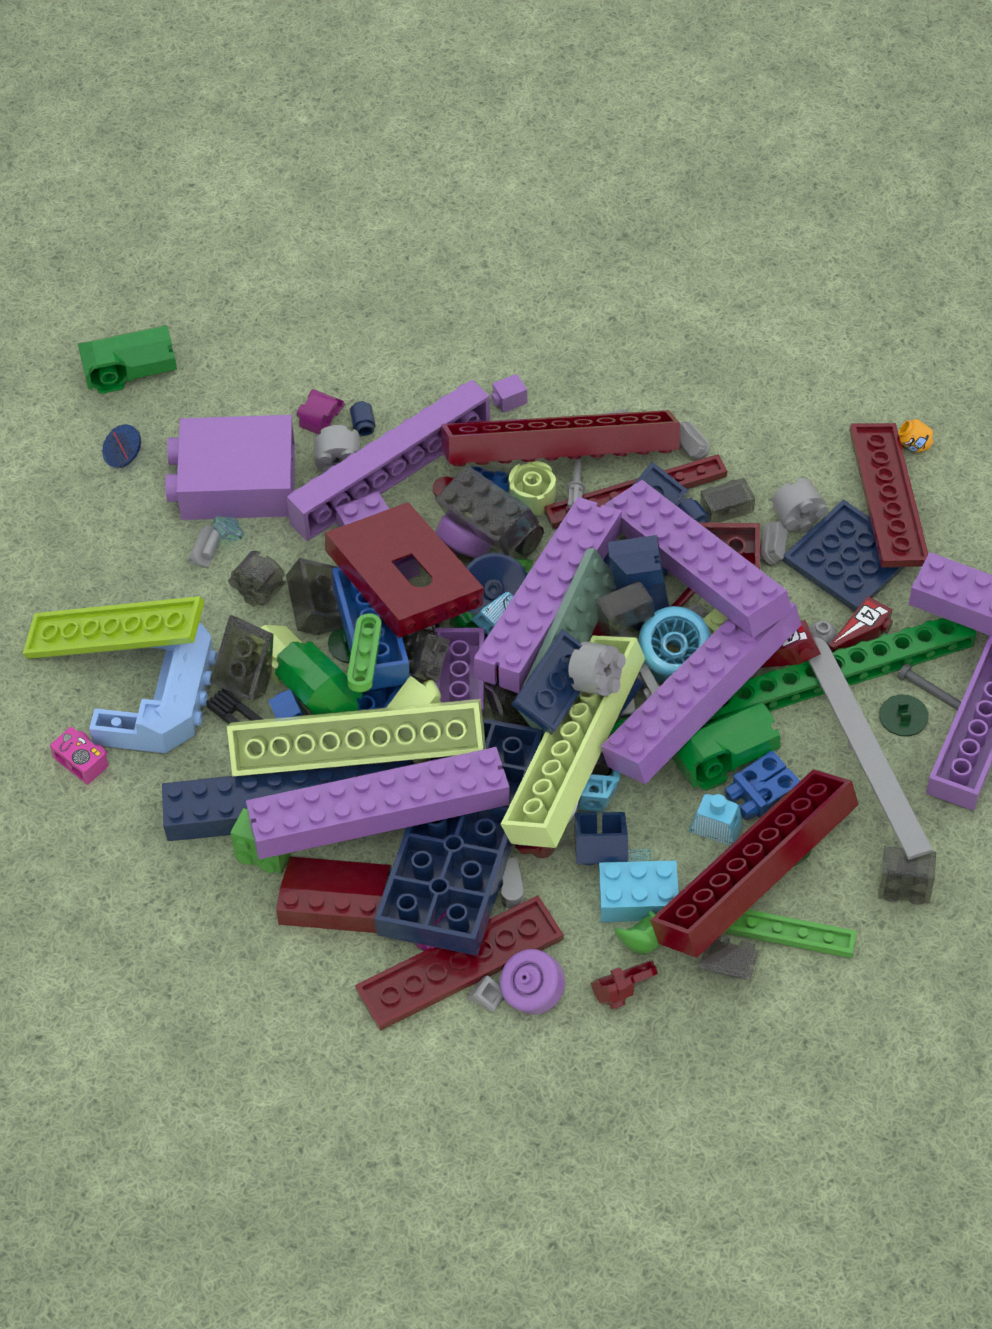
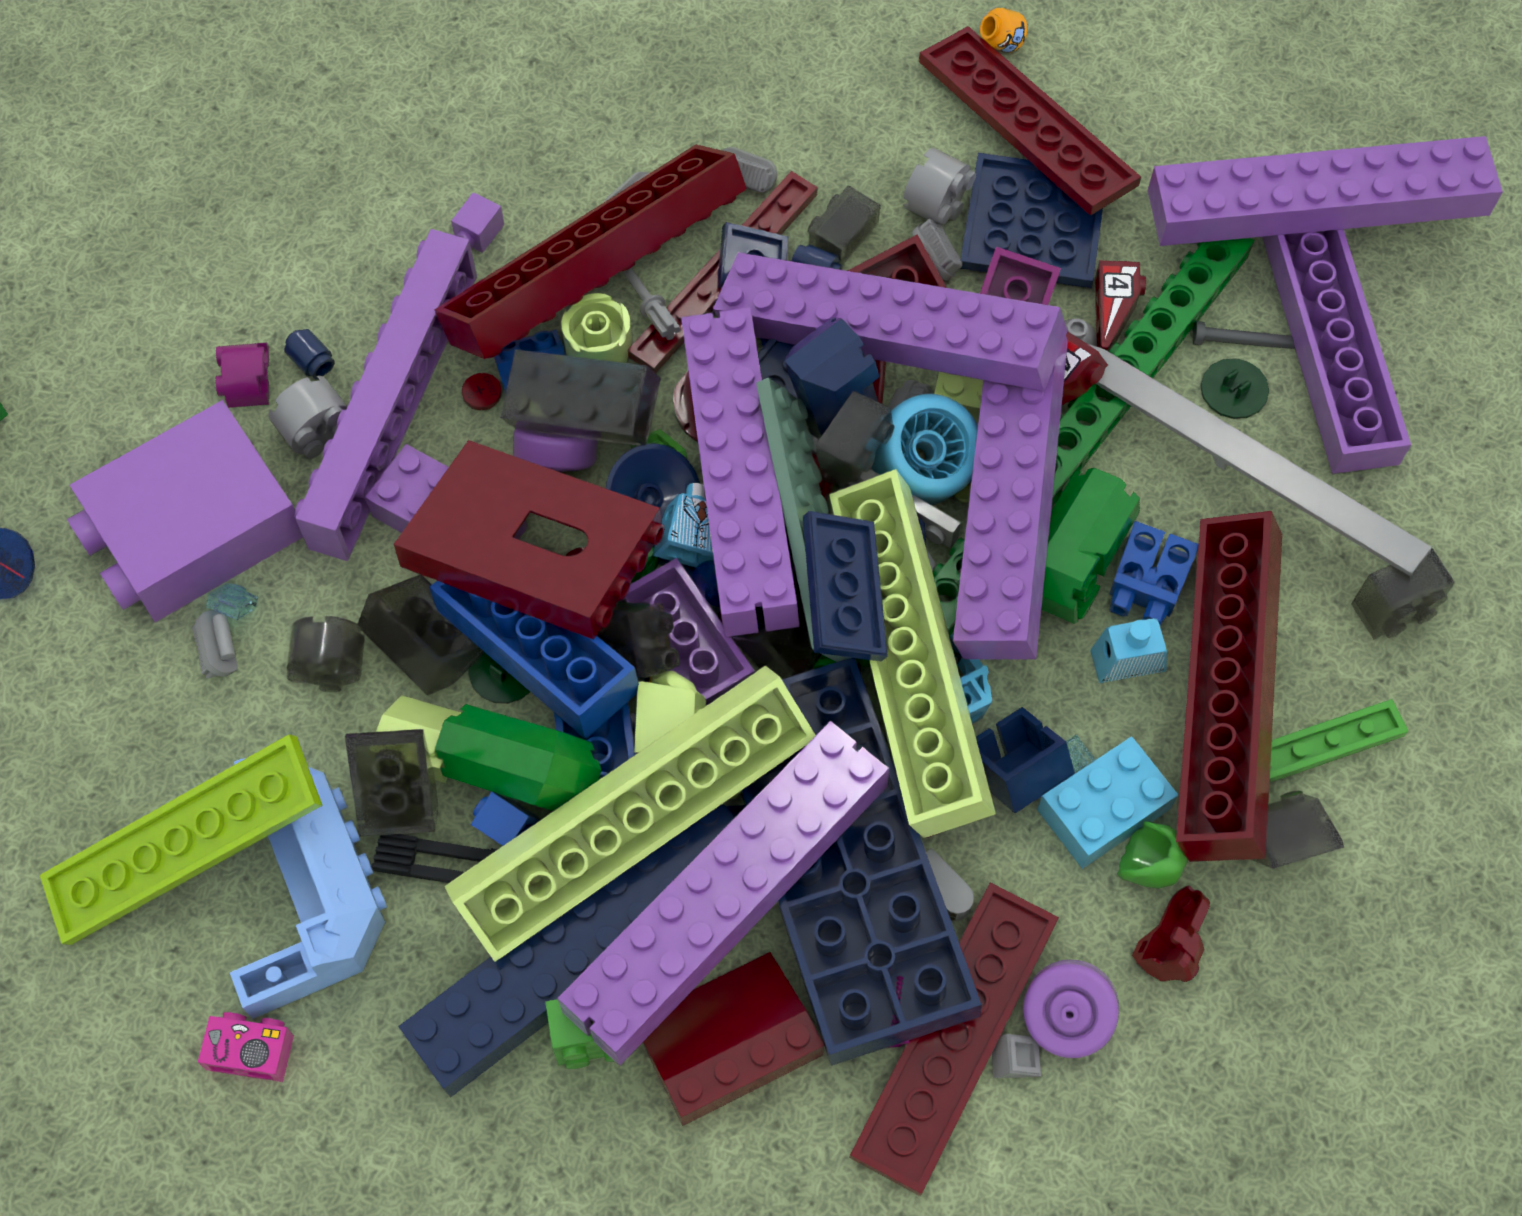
camera: 35 degrees left, 10 degrees up
bright green plate [347,614,382,692] -> none
light grey brick [568,641,626,696] -> none
none -> magenta brick [980,247,1061,305]

